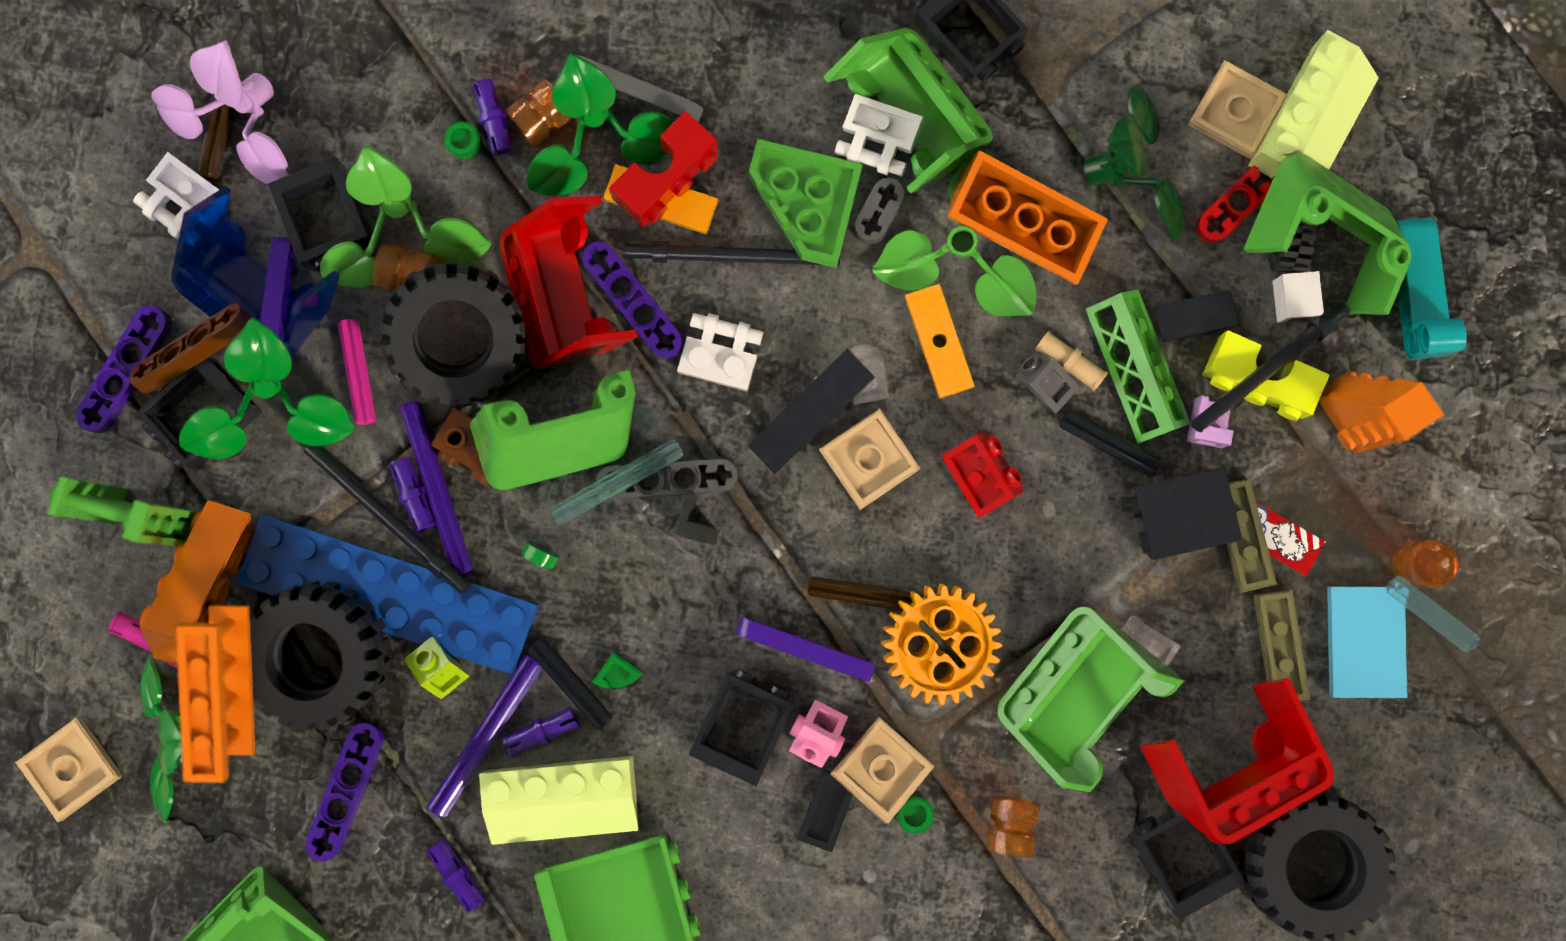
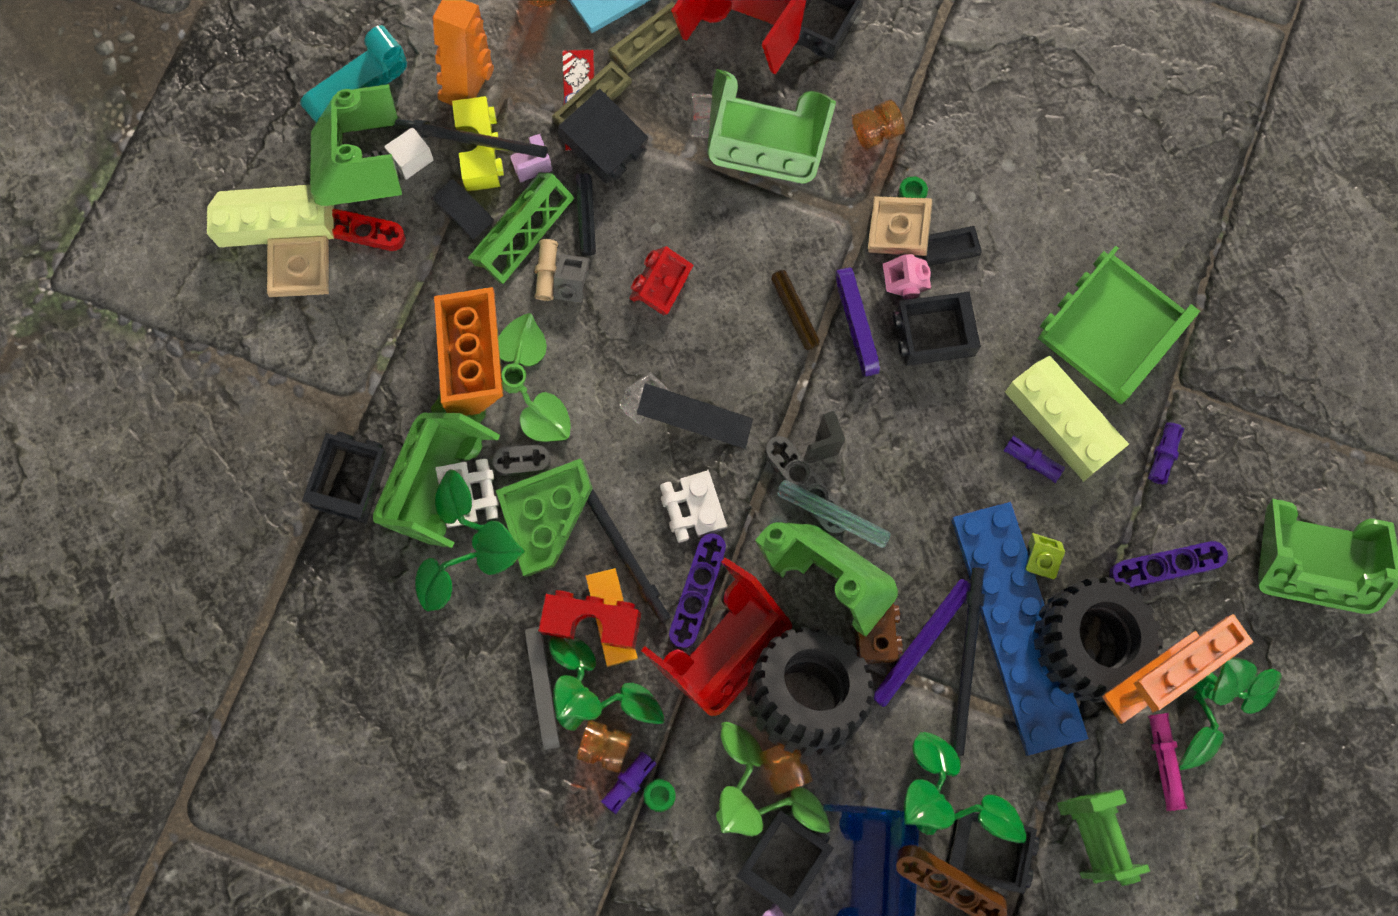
camera: 130 degrees left, 10 degrees down
tan plate [15,717,123,822] -> none
orange wedge [139,500,254,665] -> none
dark purple beam [260,237,294,342] -> none
dark pink axle [338,319,376,425] -> none
dark purple pin [388,457,437,534] -> none
dark purple axle [427,655,542,818] -> none
green tile [521,540,560,569] -> none
black axle [528,638,612,730] -> none
green tile [592,652,644,689] -> none
tan plate [819,408,921,510] -> none
light orange gear [881,584,1002,705] -> none
light orange tile [904,284,975,399] -> none
dark green plant [1084,84,1184,243] -> none
none -> green plant [415,469,525,612]

